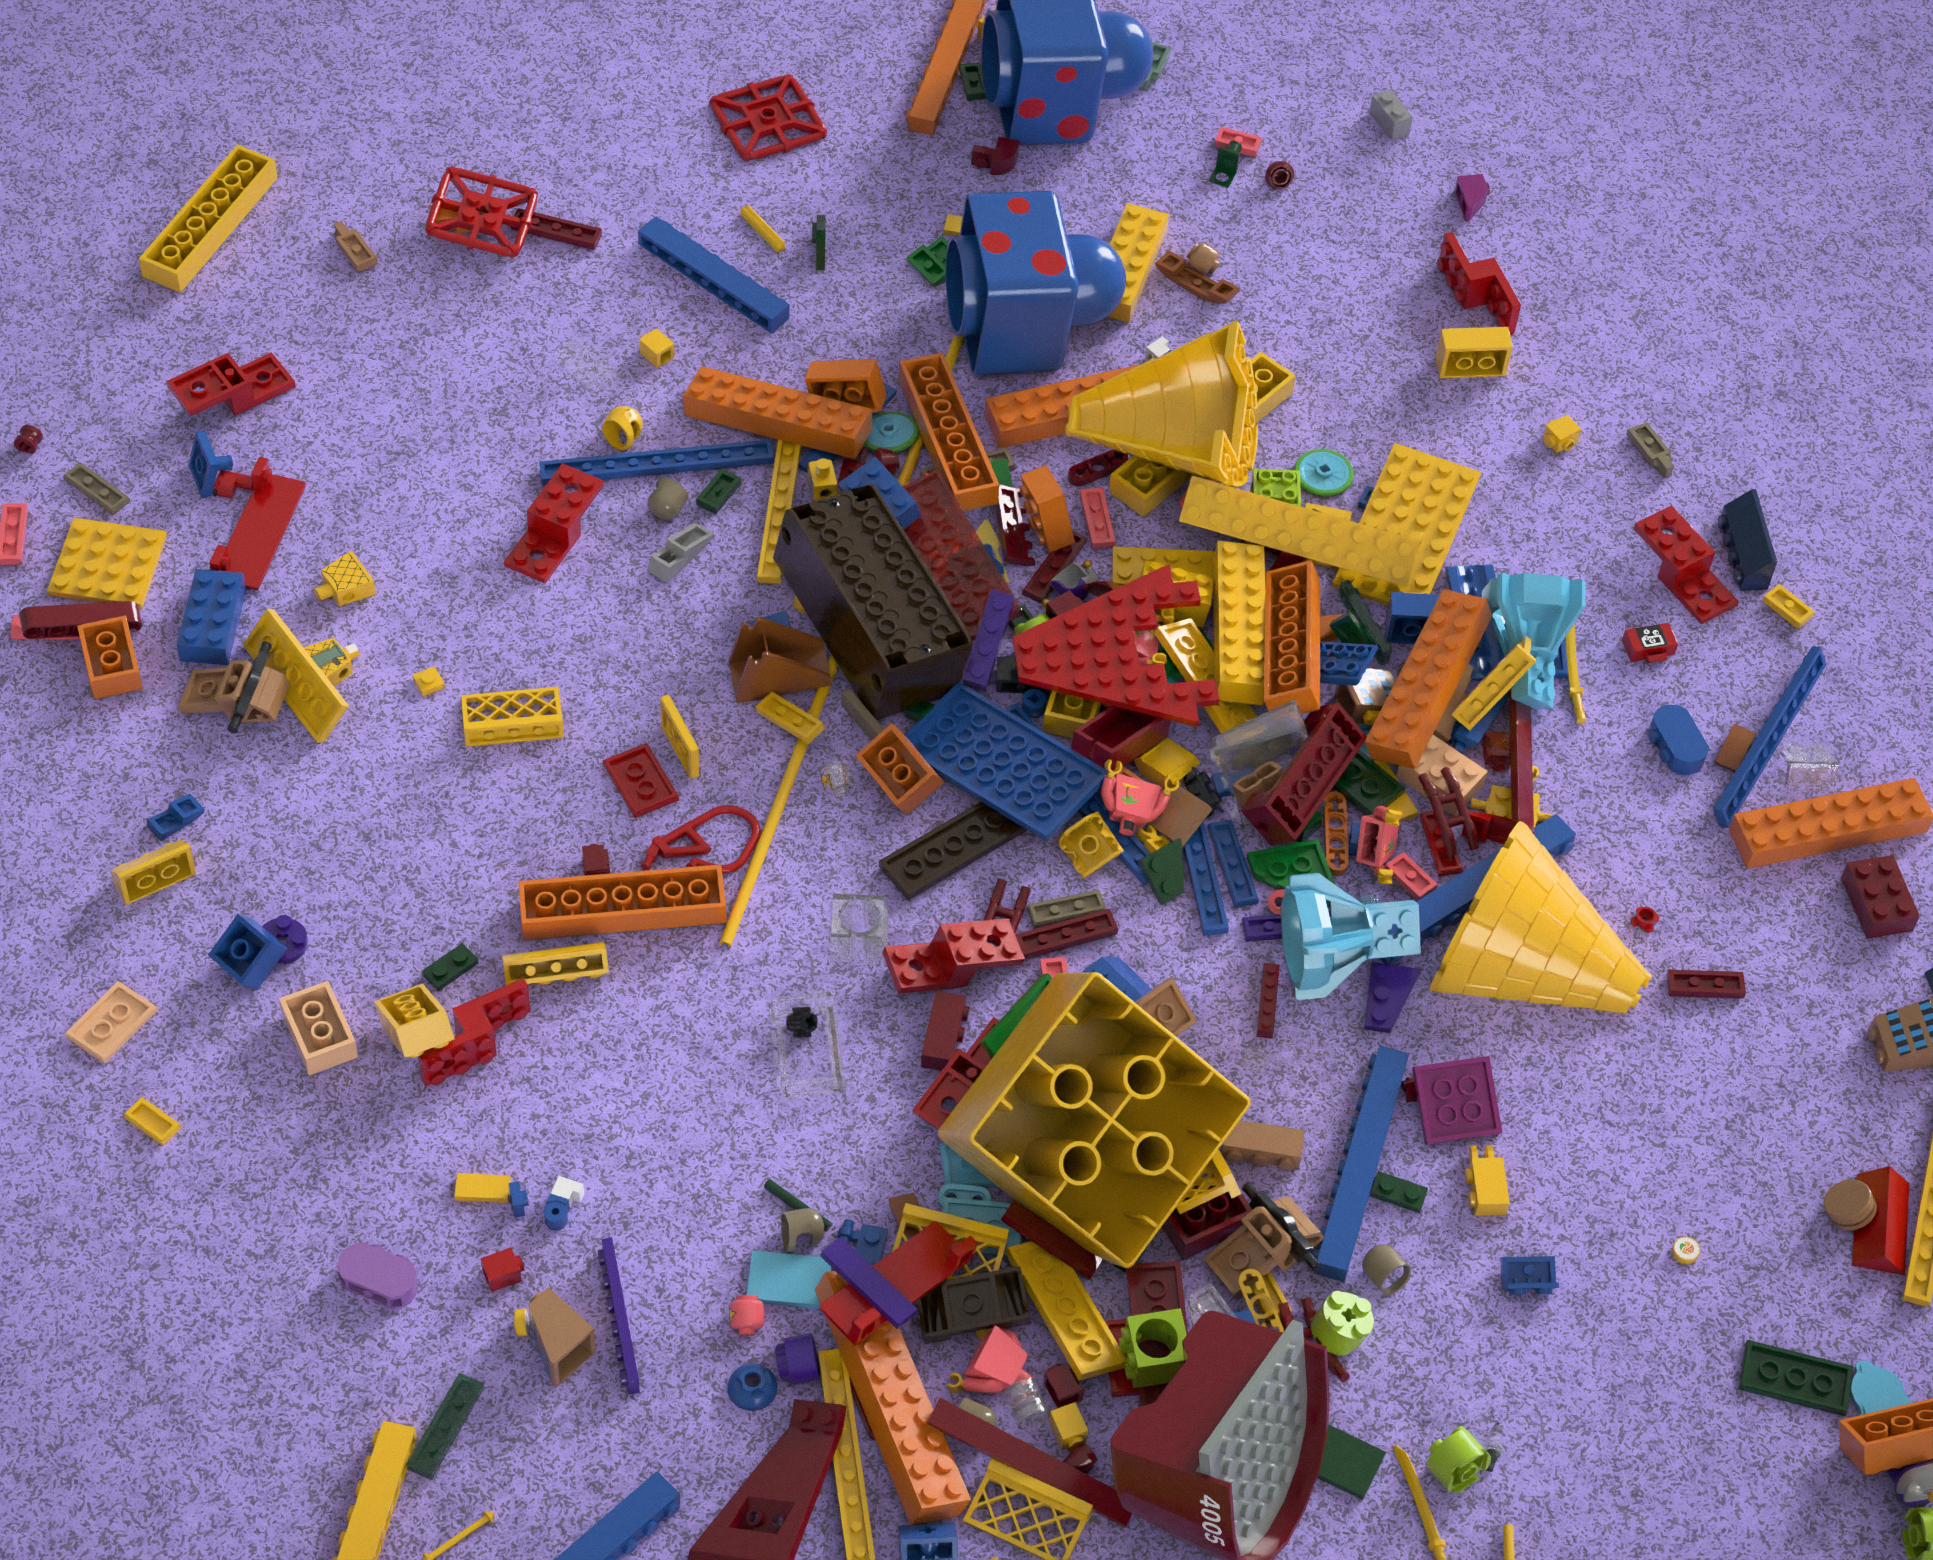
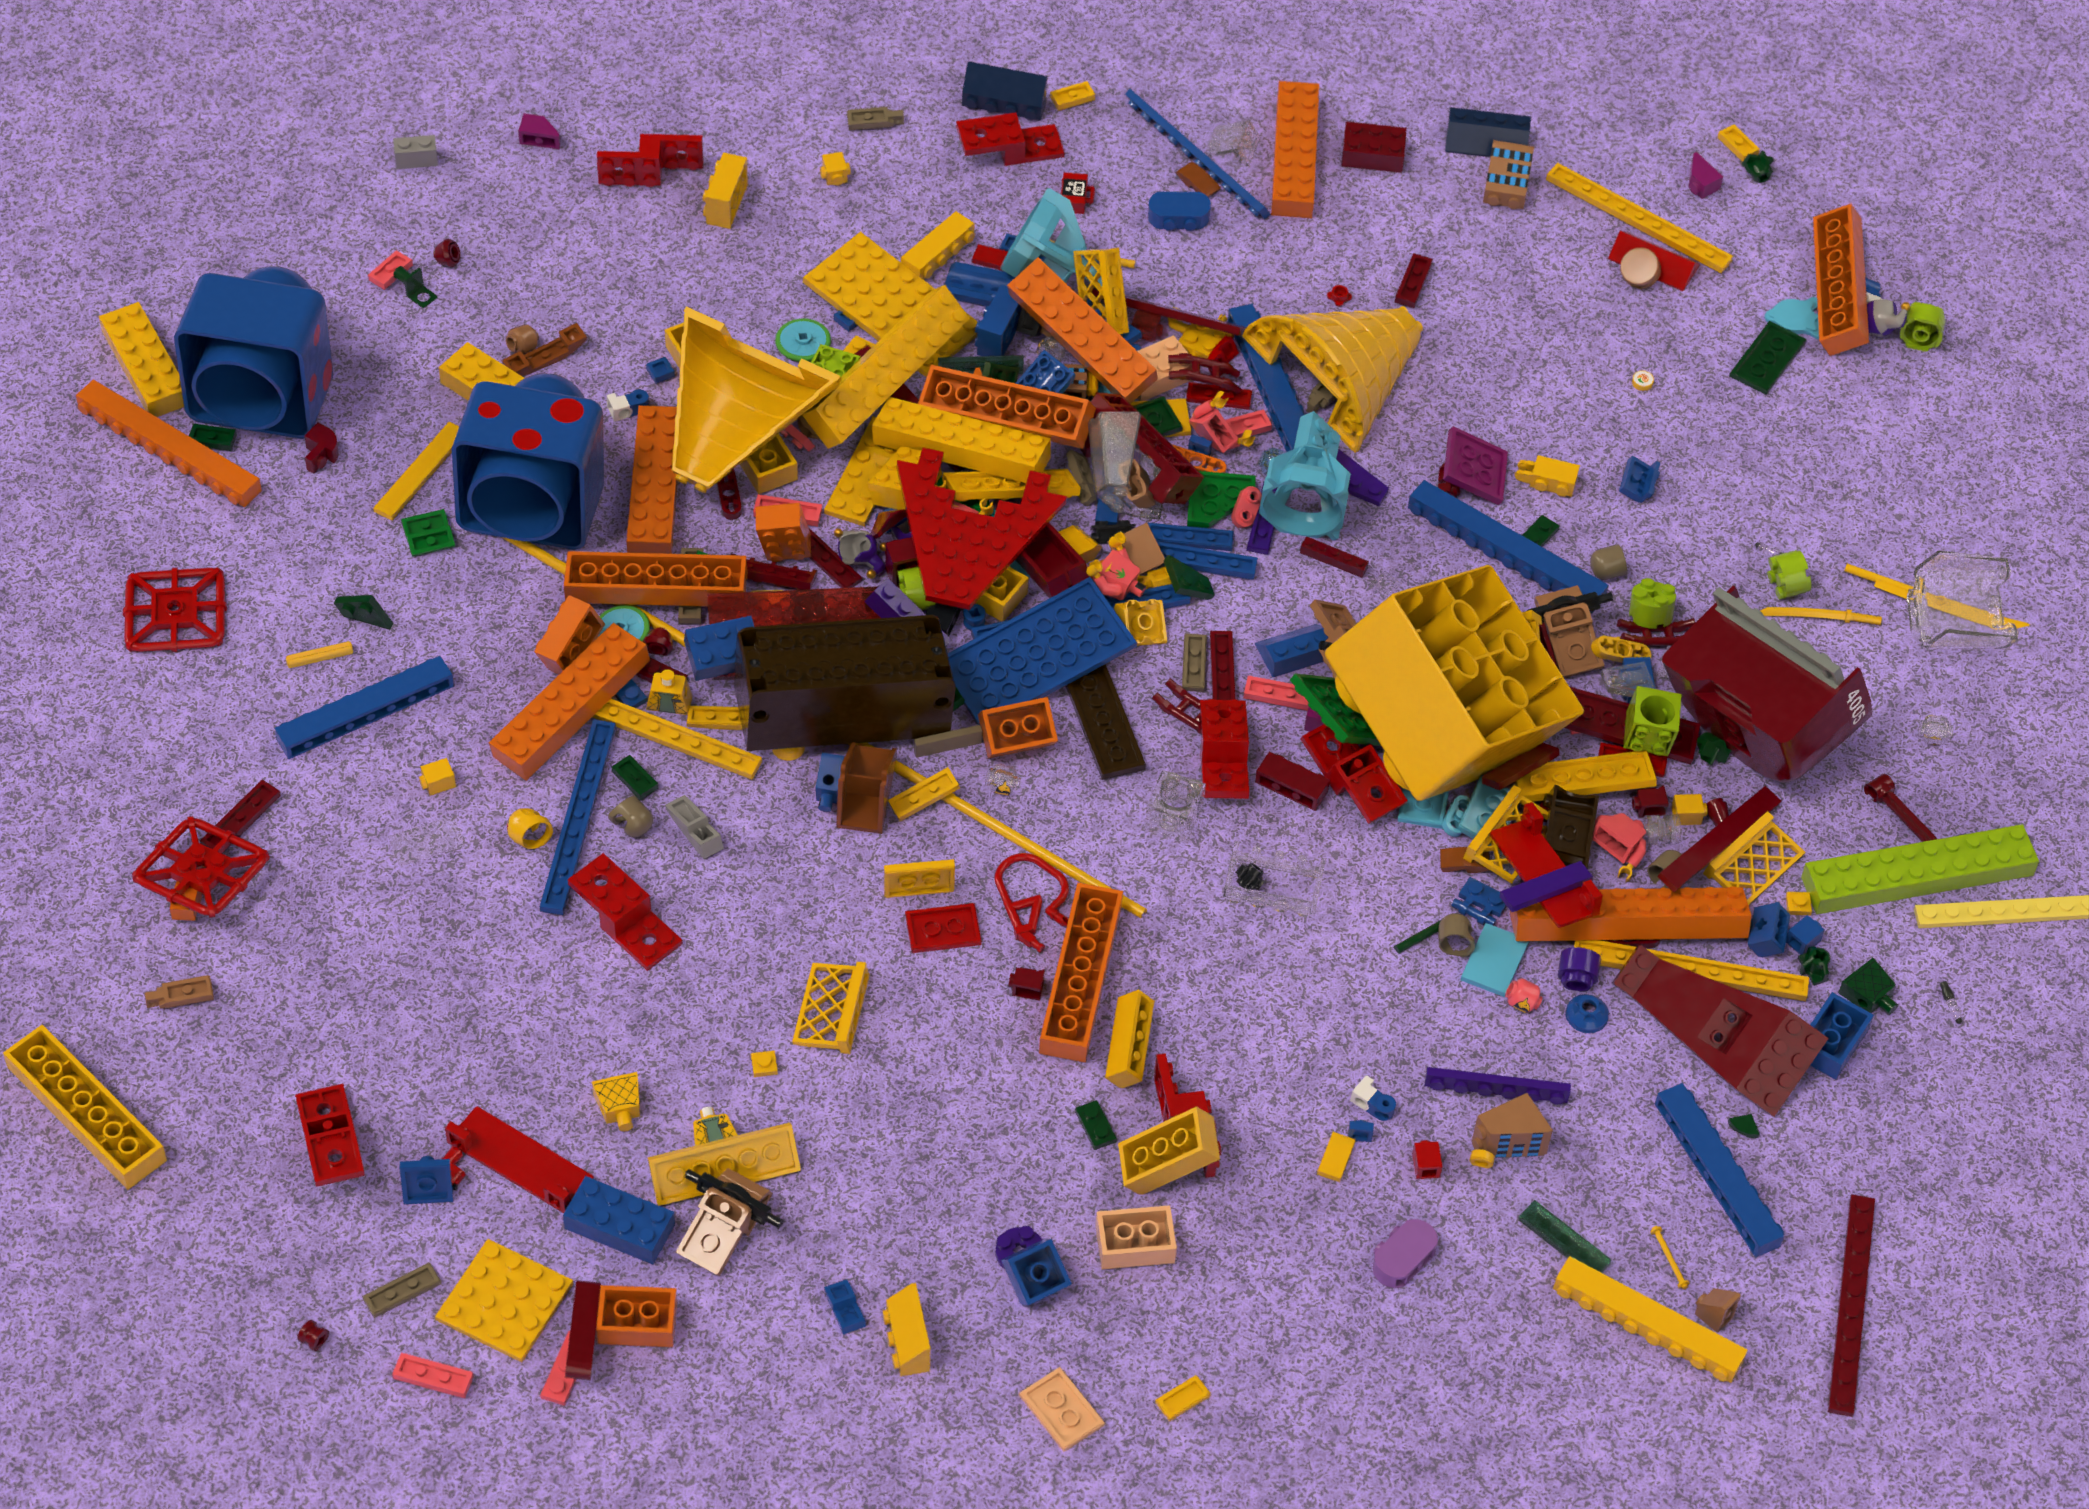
camera: 70 degrees left, 0 degrees up
none -> yellow brick [901,211,975,280]

